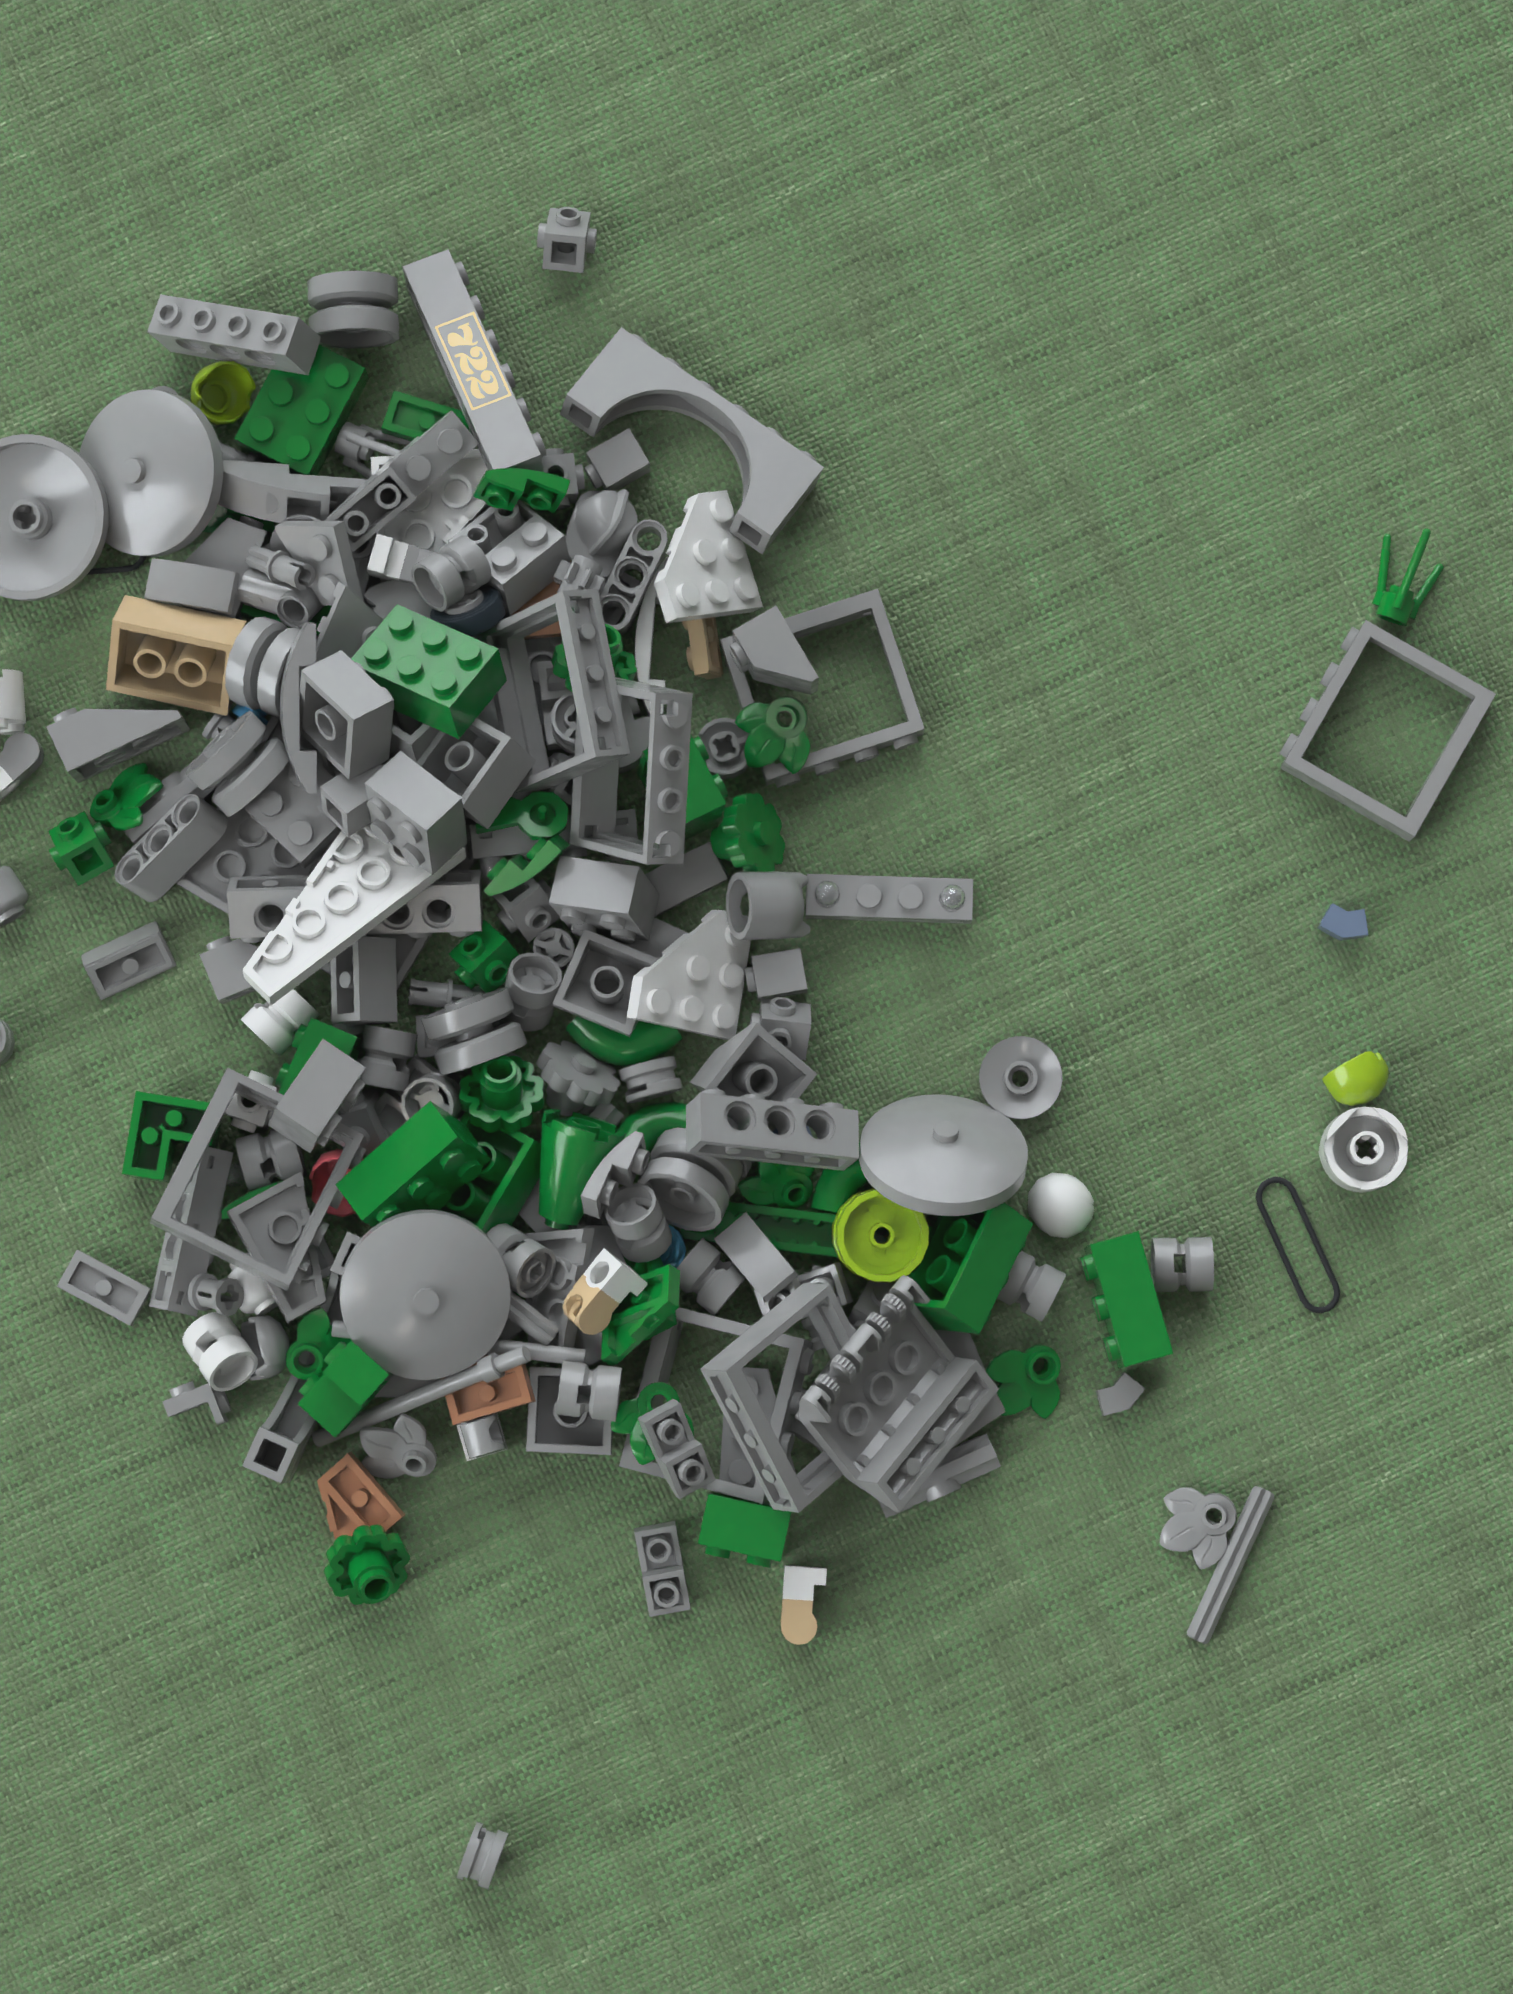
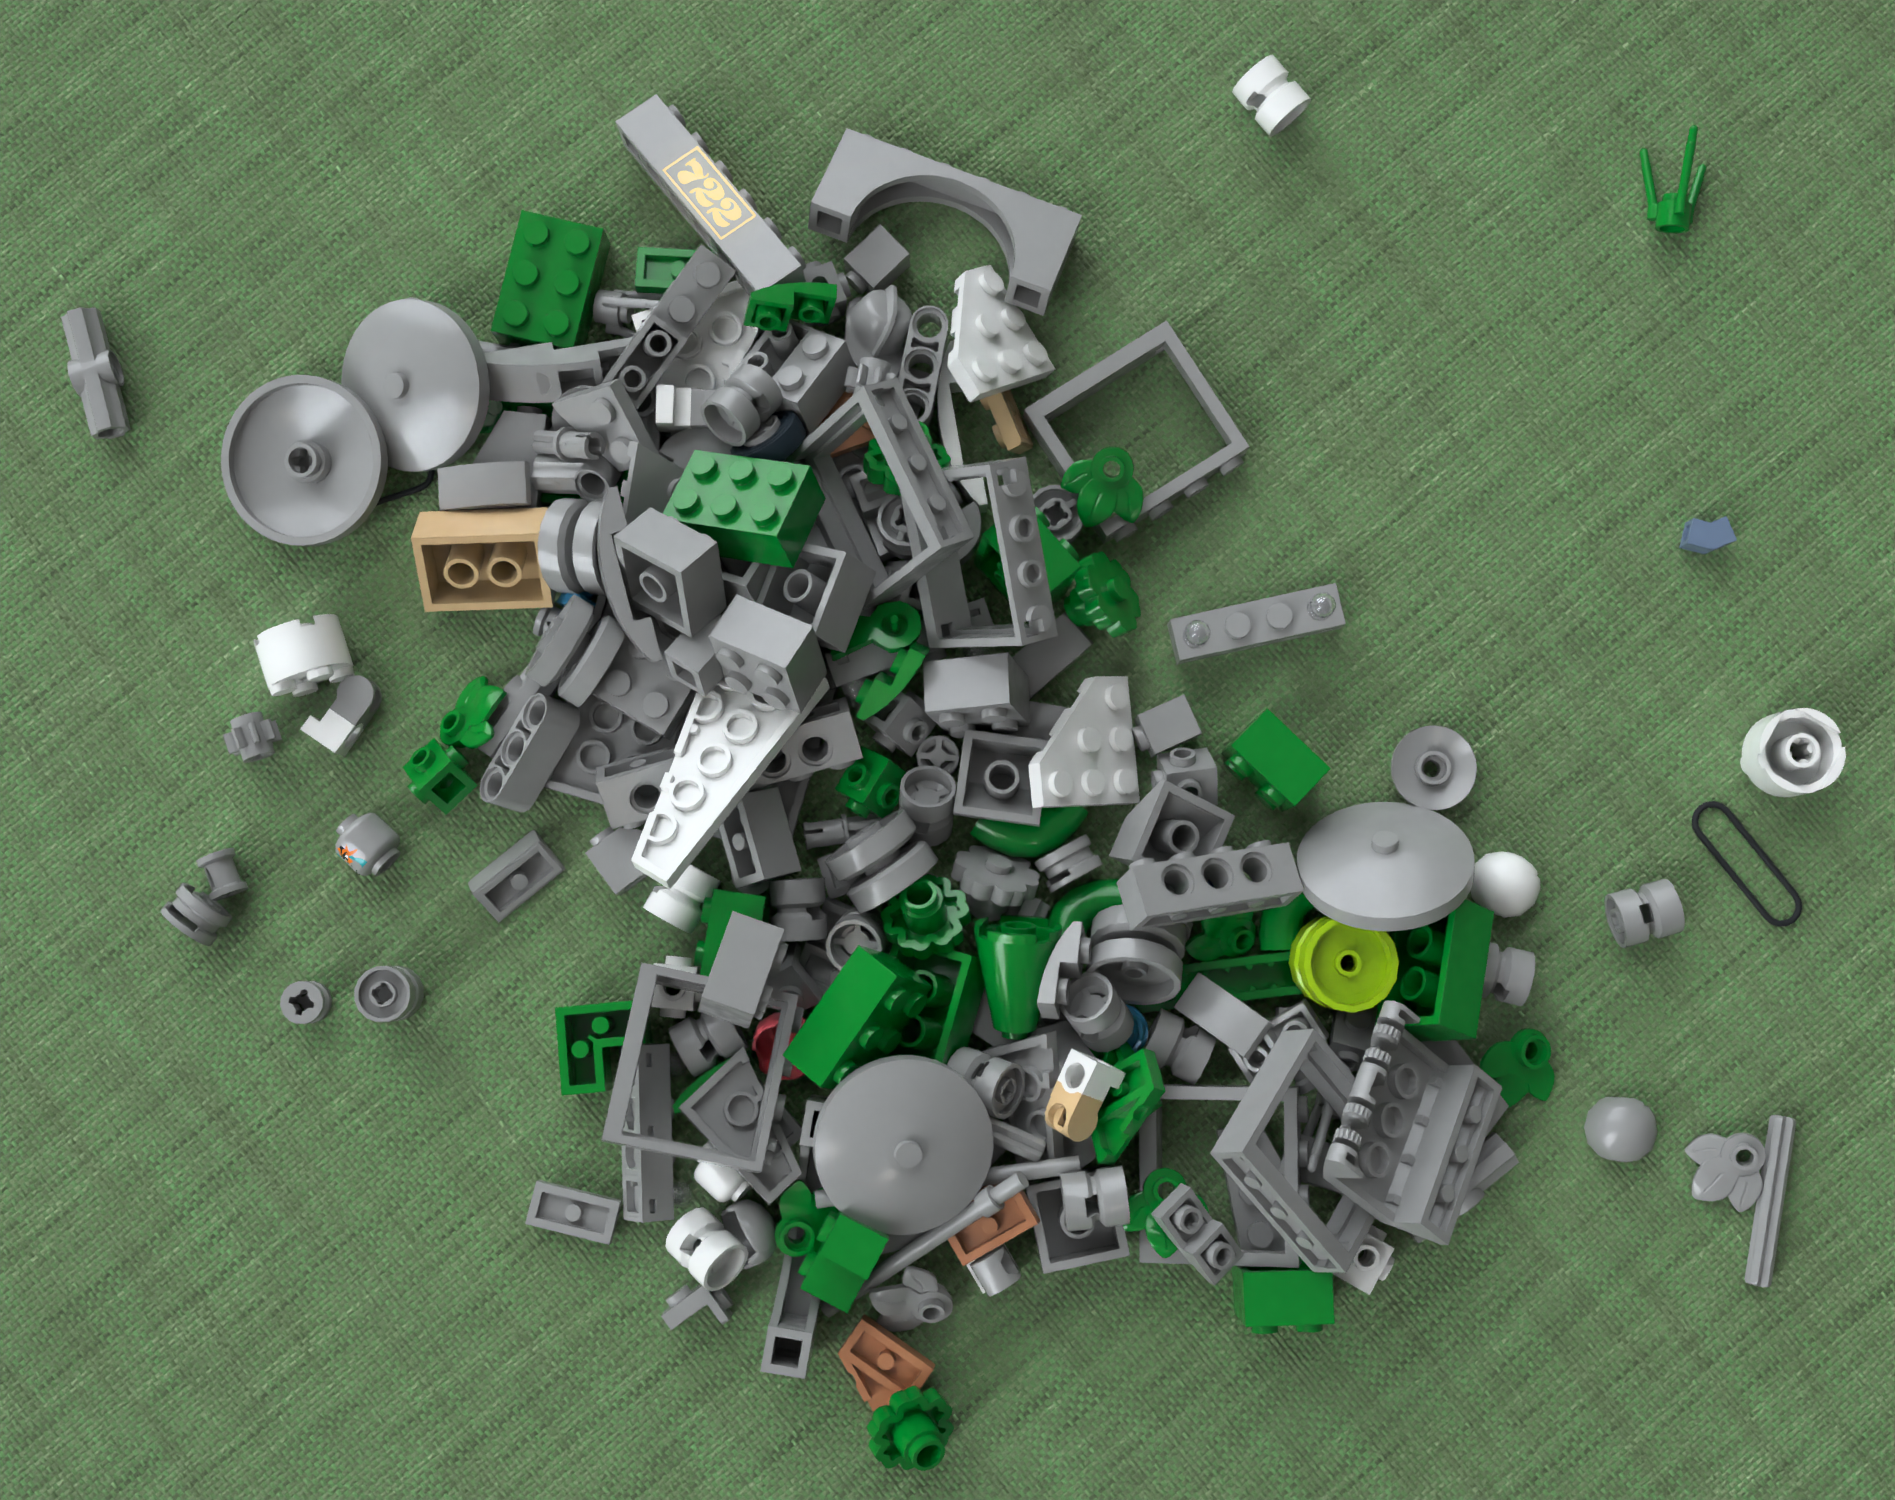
camera: 15 degrees left, 0 degrees up
light grey slope [46,708,191,783] -> none
light grey brick [147,294,321,375] -> none
light grey bush [188,1273,244,1316] -> none
lime hair [190,361,256,425] -> none
light grey wheel [307,271,400,349] -> none
light grey brick [537,207,597,273] -> none
light grey slope [634,1521,691,1617] -> none
light grey piece [726,871,810,940] -> none
light grey slope [730,606,819,695] -> none
leg [781,1565,827,1645] -> none
green brick [1079,1231,1173,1369] -> none
light grey piece [1096,1372,1145,1416] -> none
light grey window [1279,620,1496,842] -> none
lime hair [1322,1051,1390,1106] -> none
none -> green brick [1221,708,1331,812]
none -> white wheel [1232,55,1311,137]
none -> white brick [1333,1225,1395,1295]
none -> light grey hair [1584,1097,1658,1162]

